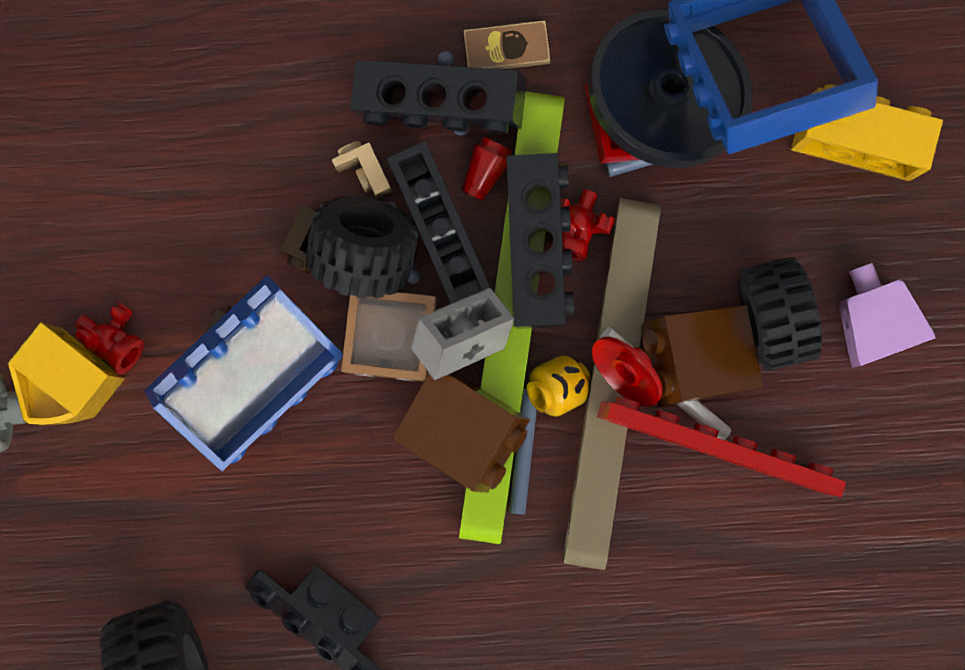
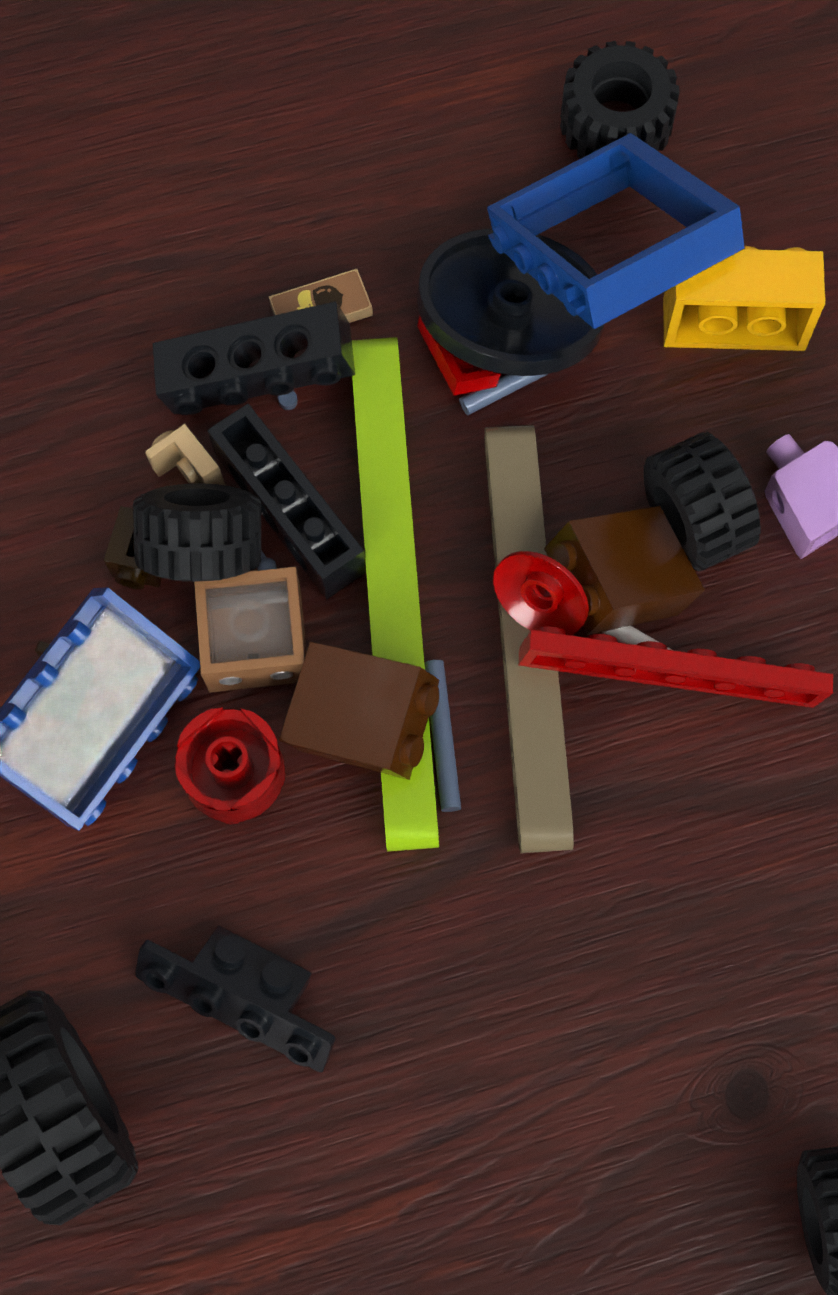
camera: 10 degrees left, 15 degrees down
light grey brick [411,288,514,380] -> none
red cone [461,136,512,201] -> none
black brick [507,153,575,329] -> none
yellow head [526,355,591,416] -> none
red piece [548,189,615,261] -> none
none -> red brick [175,707,286,825]

